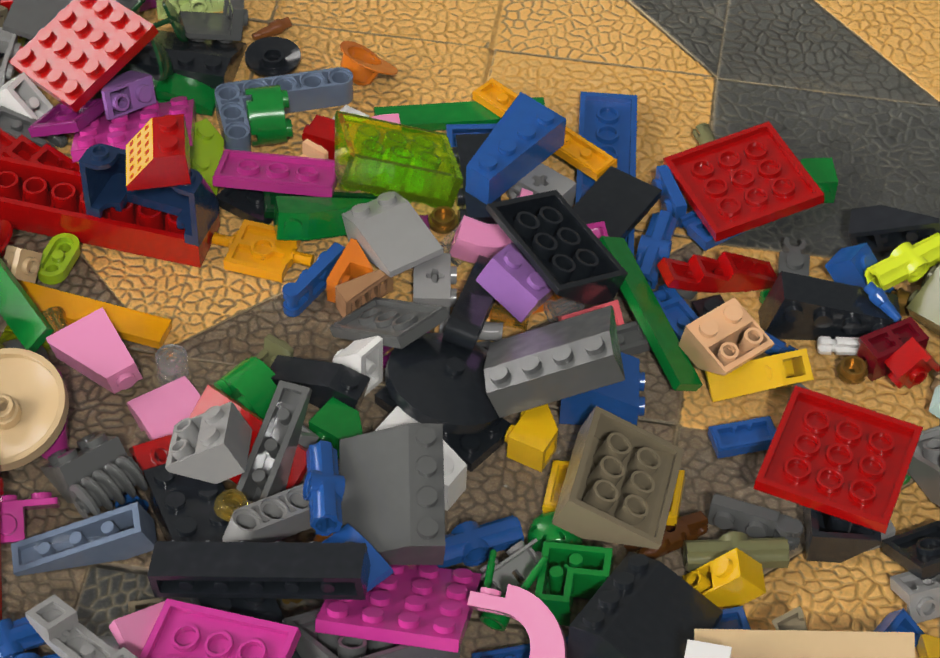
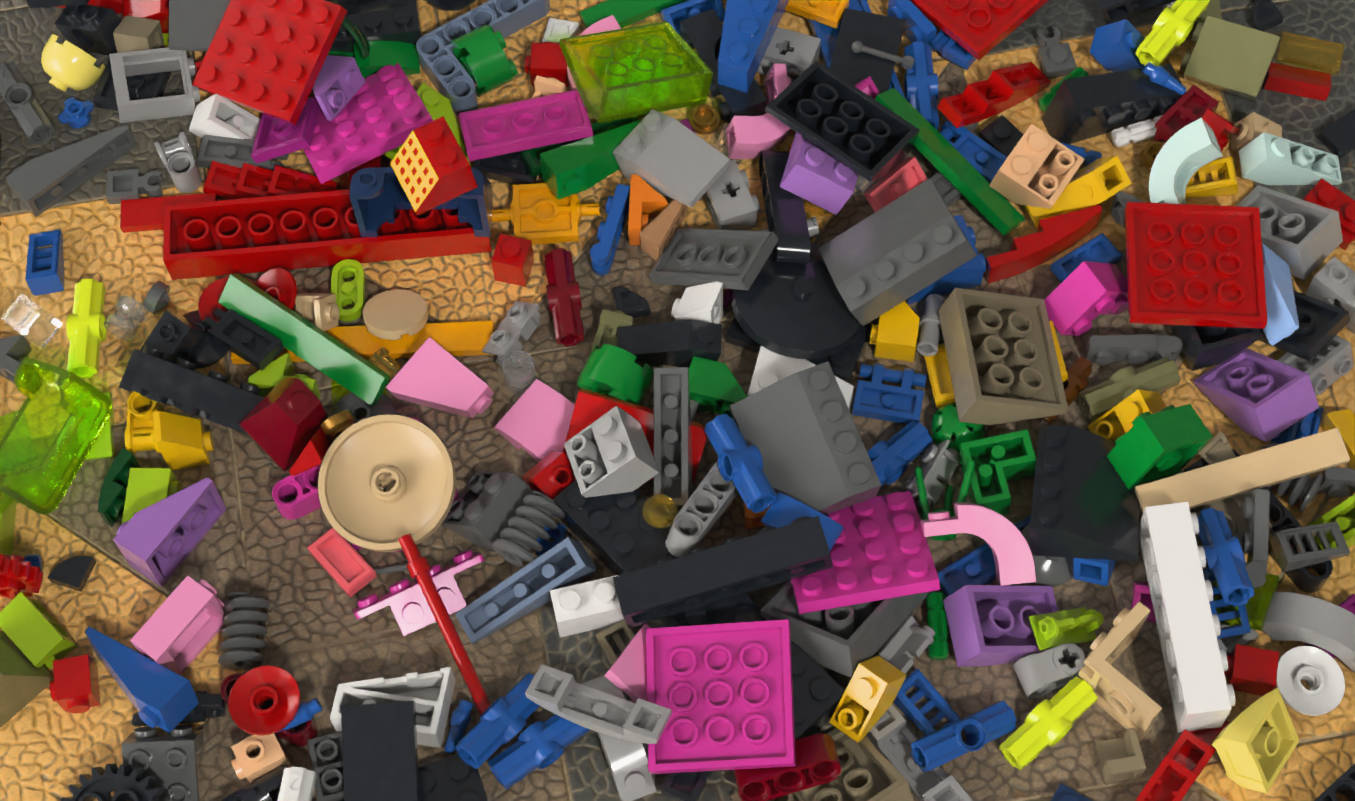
camera: 15 degrees left, 15 degrees up
none -> tan tile [362,289,428,340]
none -> light grey hinge [482,301,541,367]
none -> red brick [491,234,534,287]
none -> dark red piece [544,248,584,347]
none -> white brick [550,575,624,637]
none -> black tile [613,287,651,318]
none -> dark grey hinge [851,41,914,69]
none -> blue plate [852,363,927,424]
none -> light grey pin [917,294,946,356]
none -> red slope [984,205,1102,284]
none -> dark pink brick [1044,261,1129,336]
none -> green brick [1107,404,1213,489]
none -> light aqua arch [1149,118,1223,204]
none -> yellow slope [1185,156,1238,198]
none -> medium lavender slope [1193,348,1319,442]
none -> light blue slope [1262,244,1299,346]

